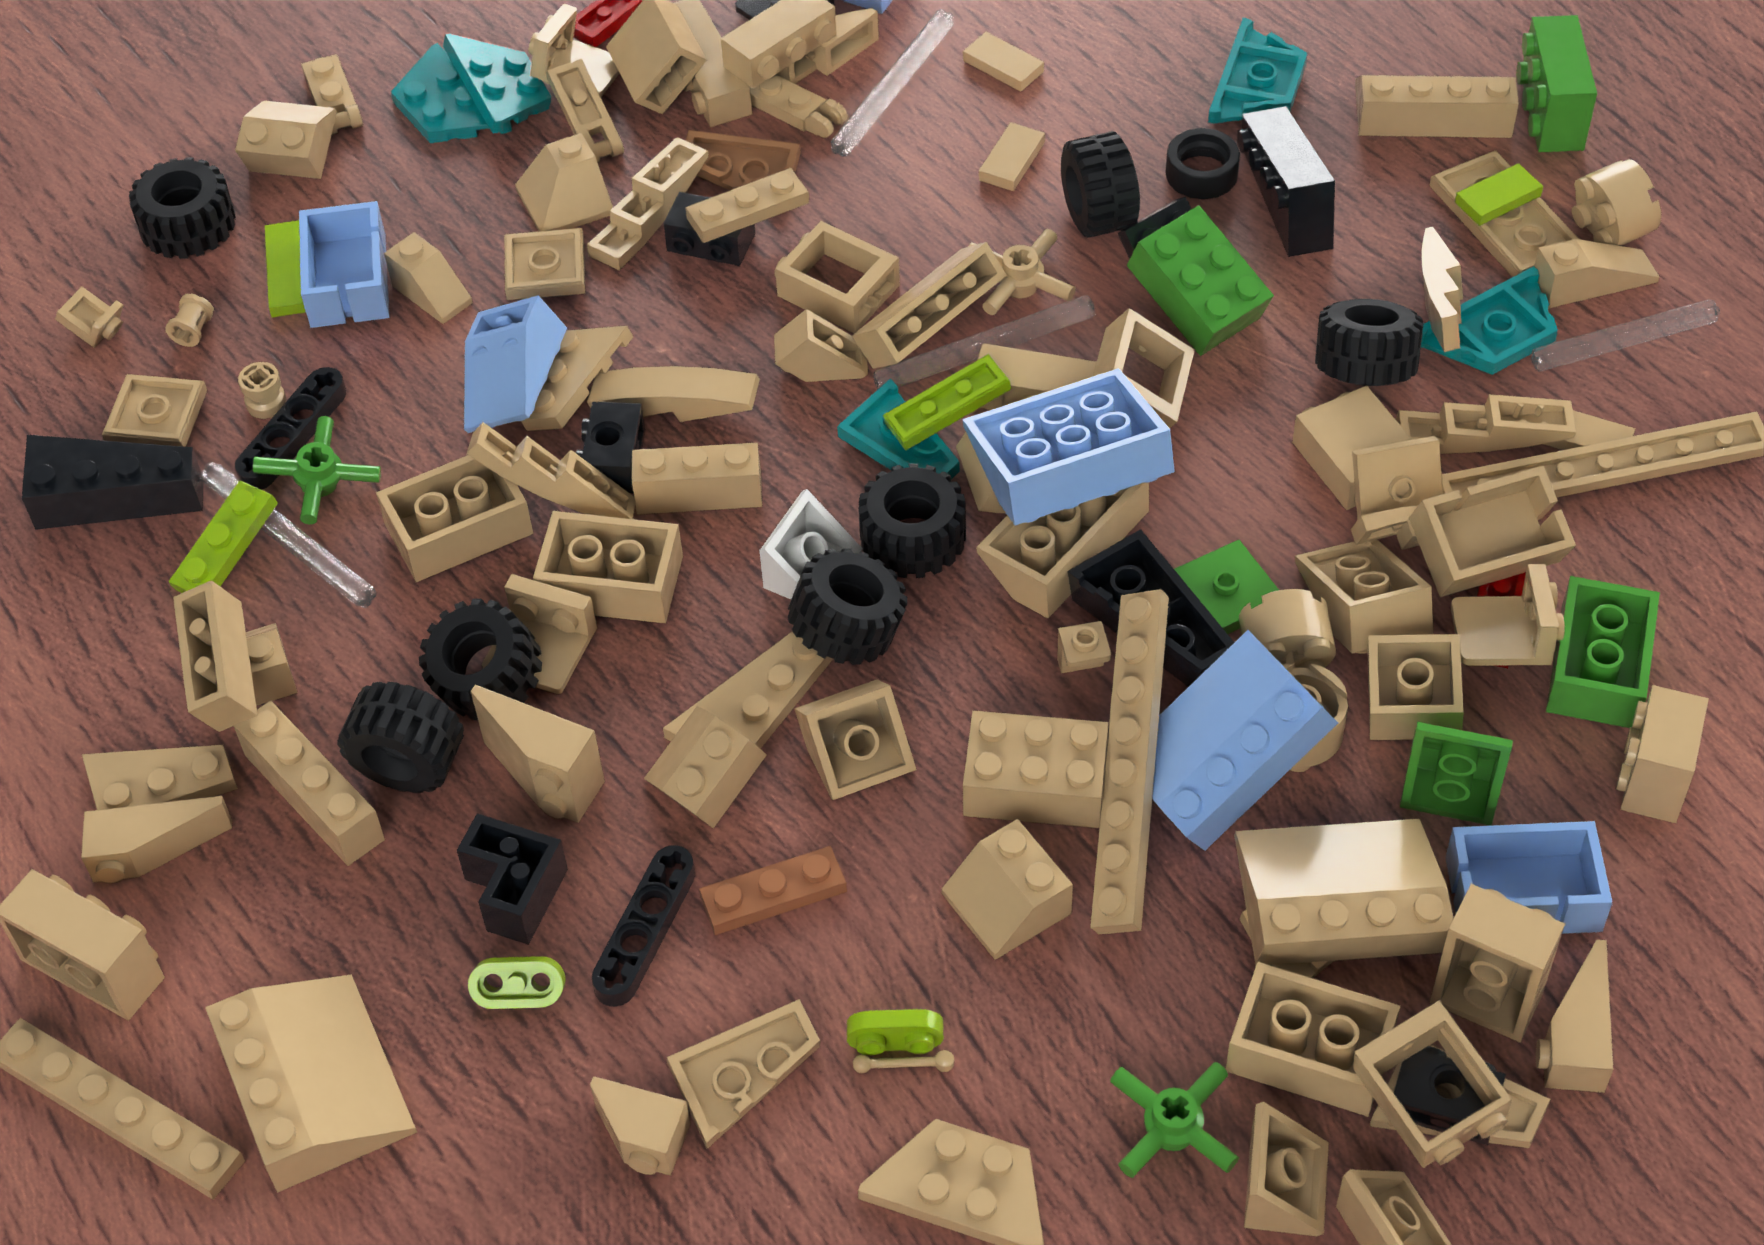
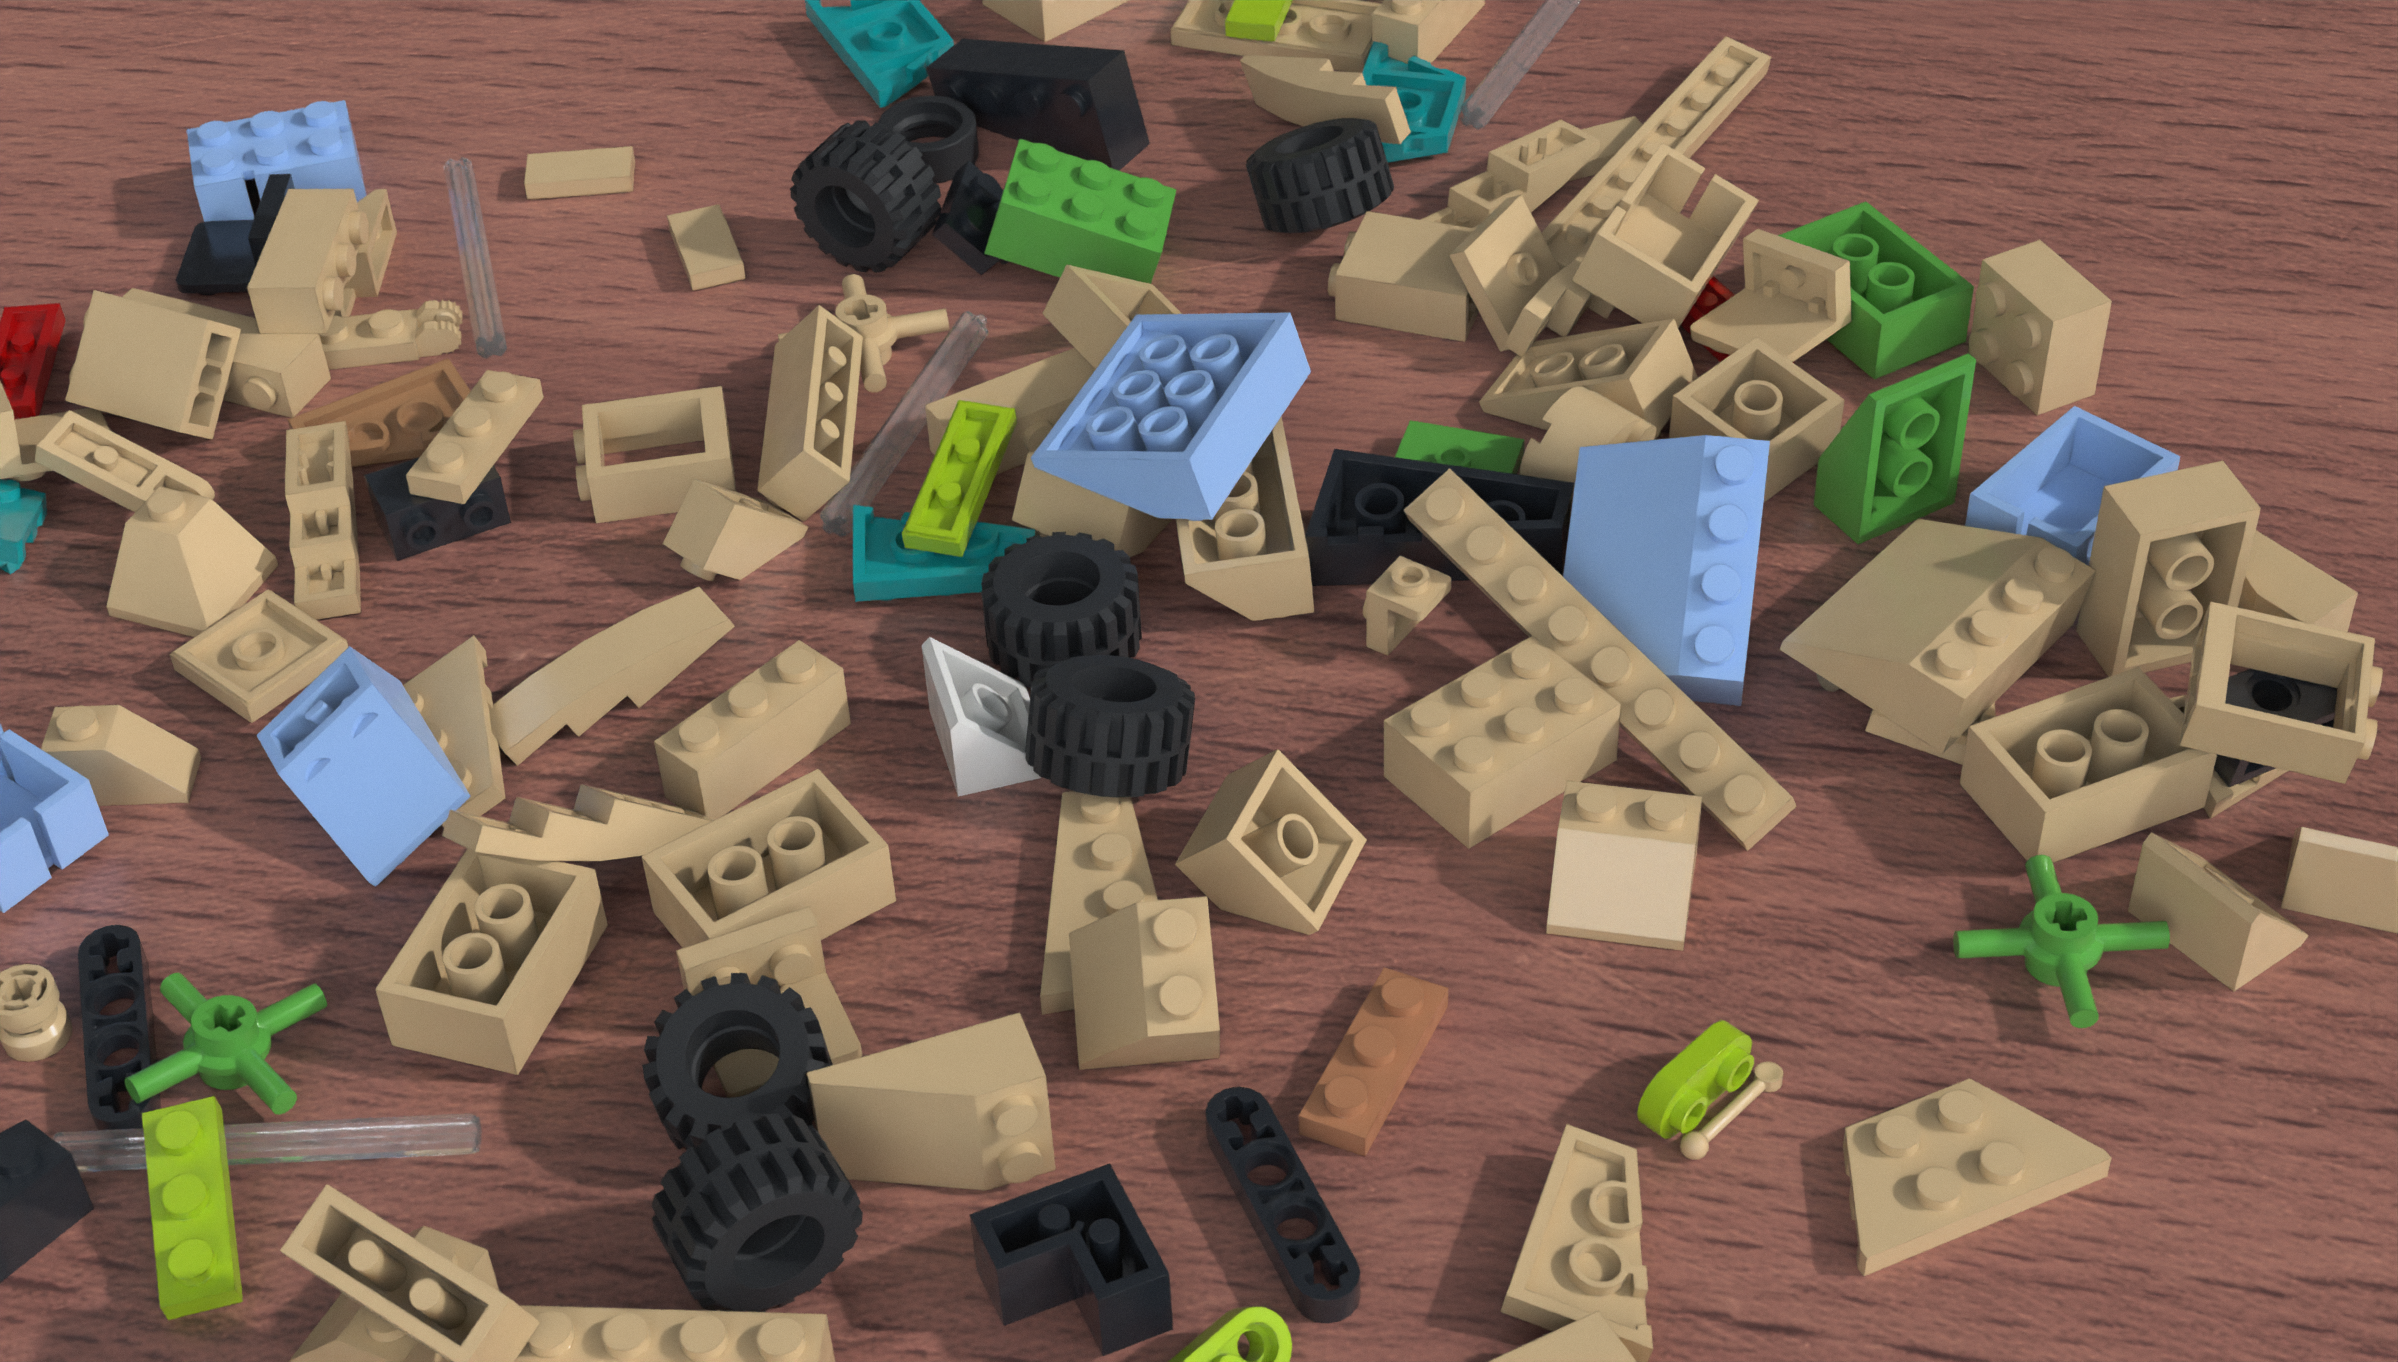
camera: 45 degrees left, 10 degrees down
black brick [576,402,646,494] -> none

